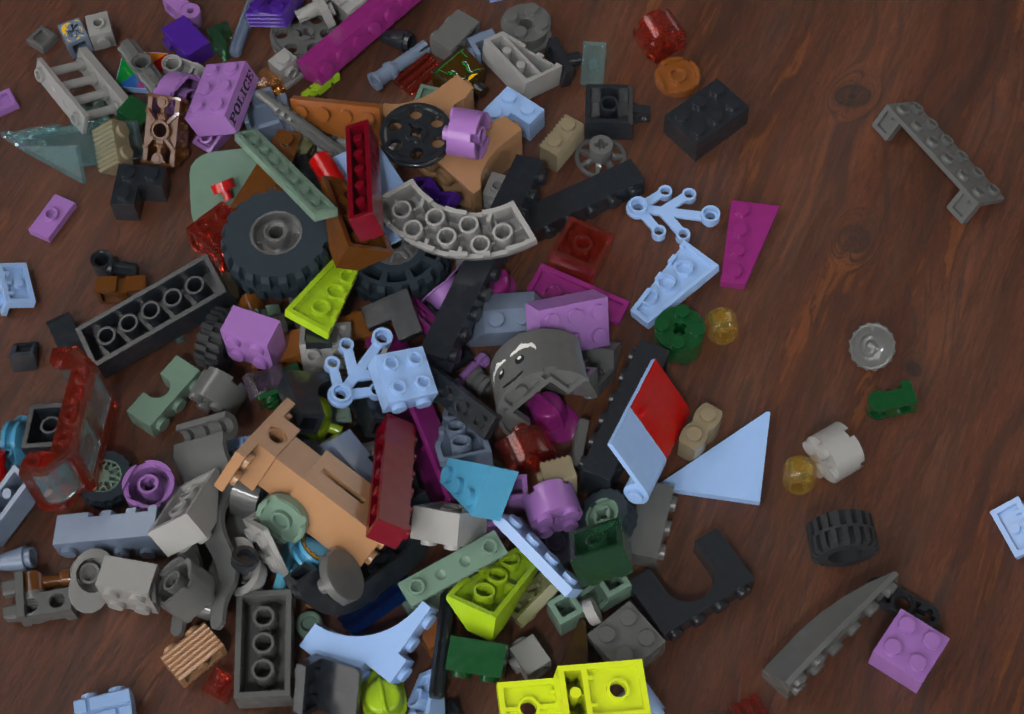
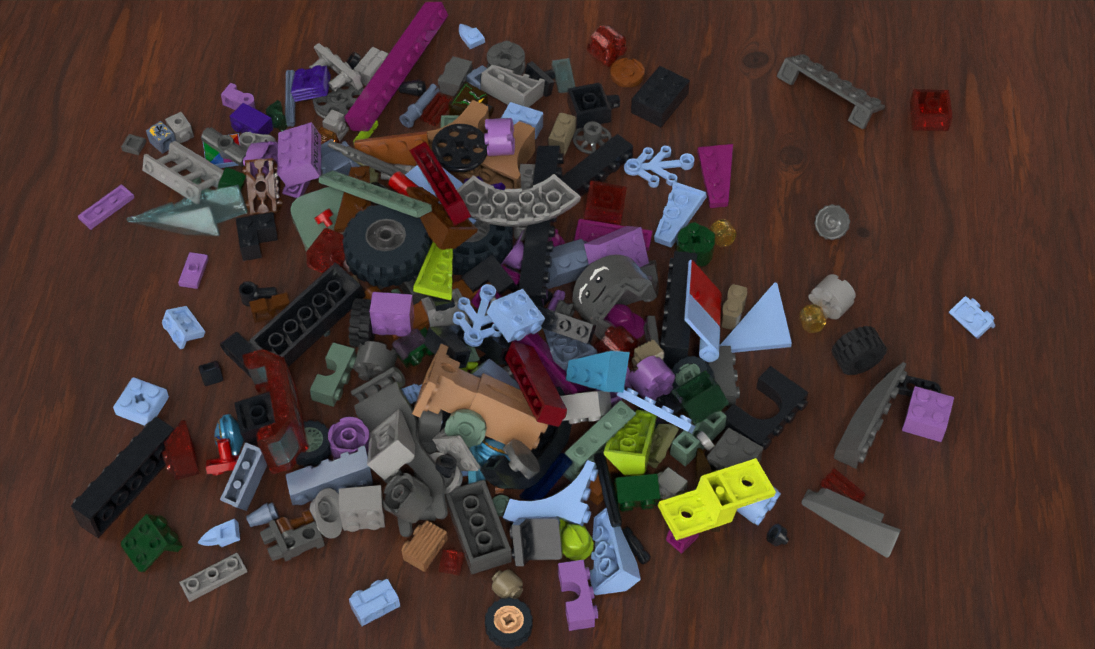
camera: 20 degrees left, 5 degrees down
dark tan brick [91,119,133,176] -> none
dark green leg [865,379,918,420] -> none

